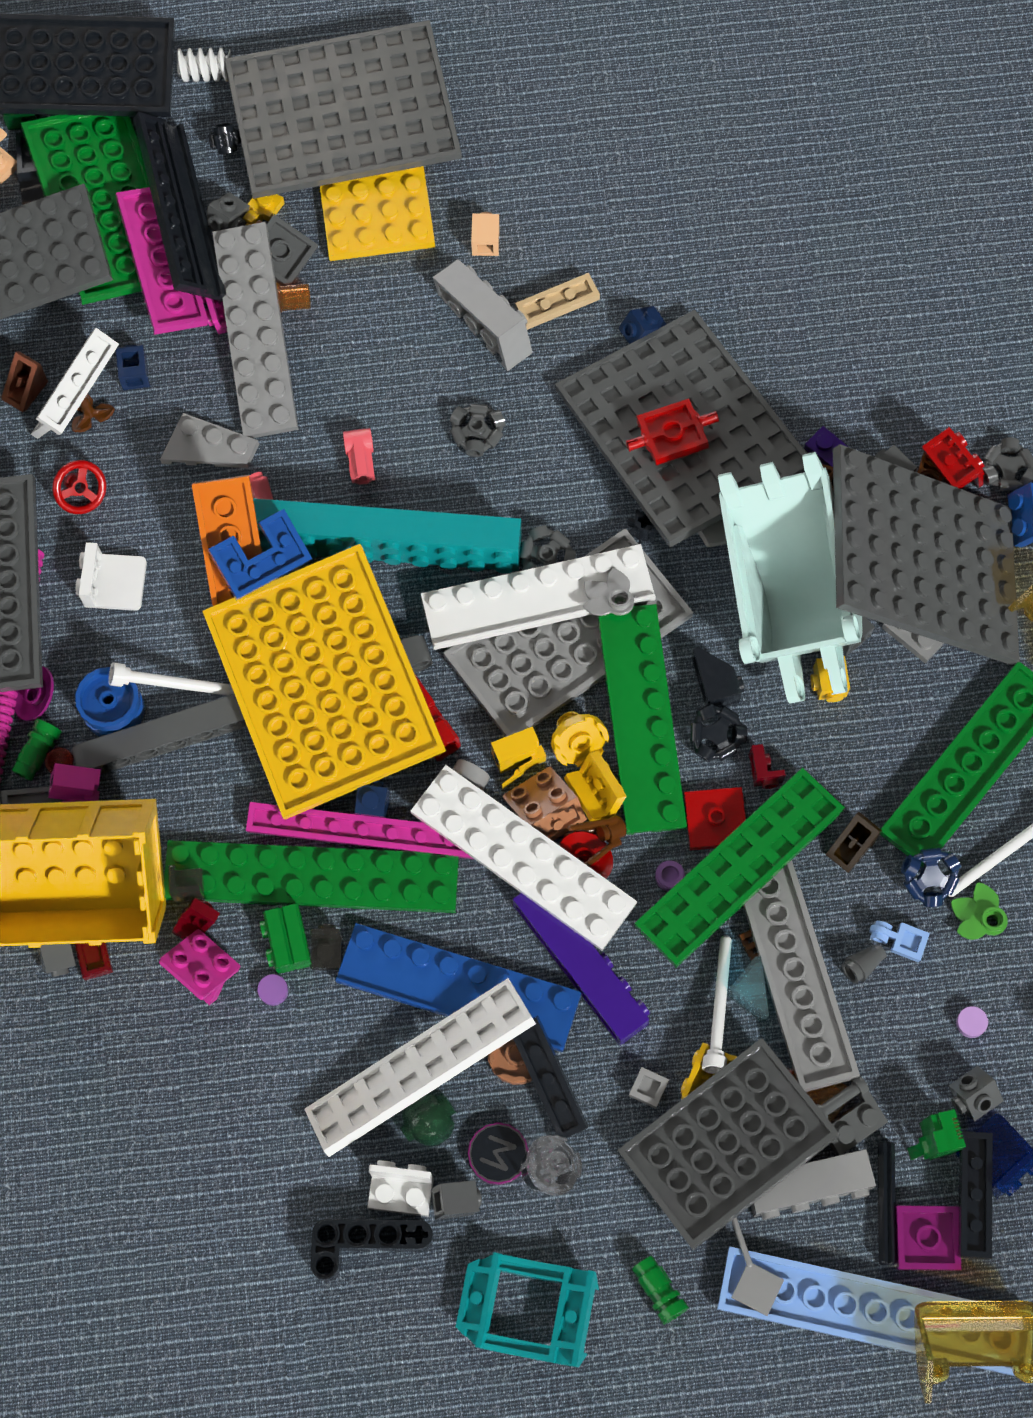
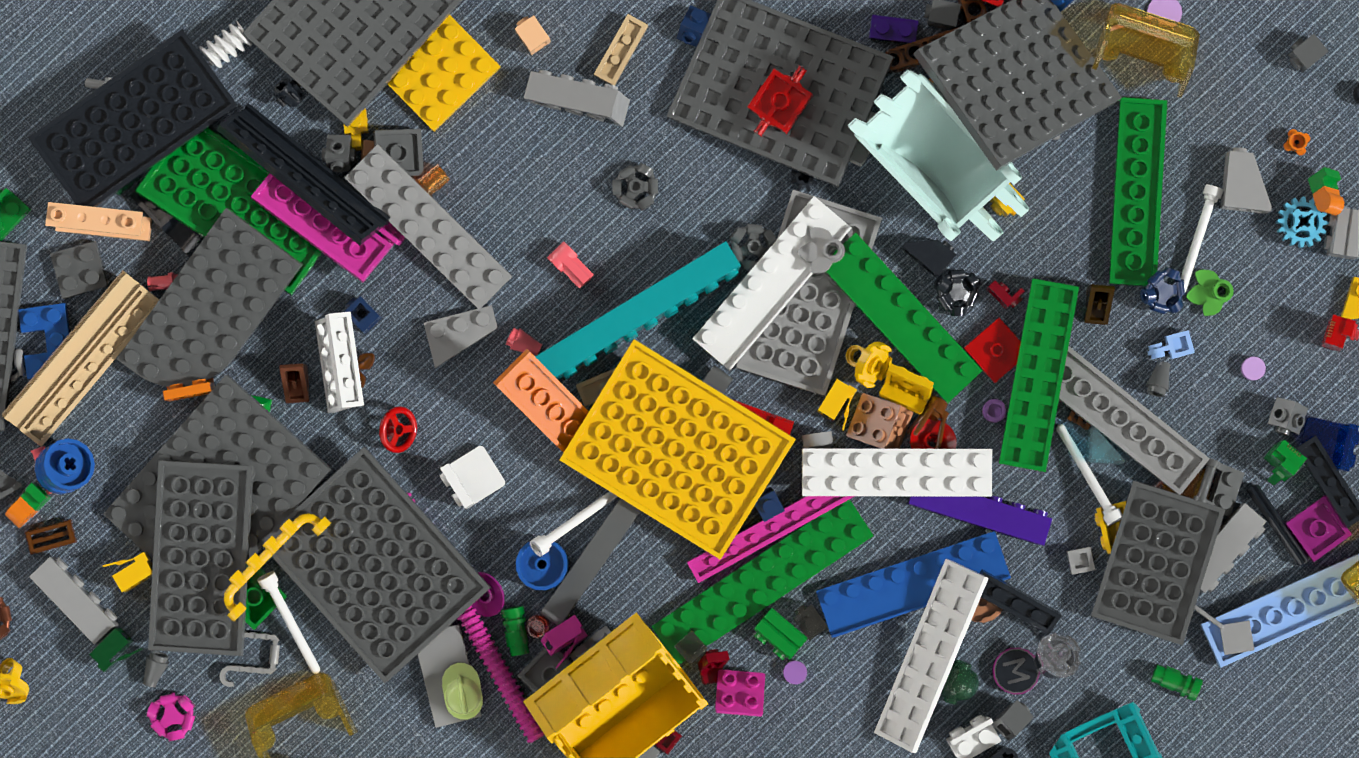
camera: 35 degrees left, 15 degrees up
blue plate [208,509,312,601] -> none

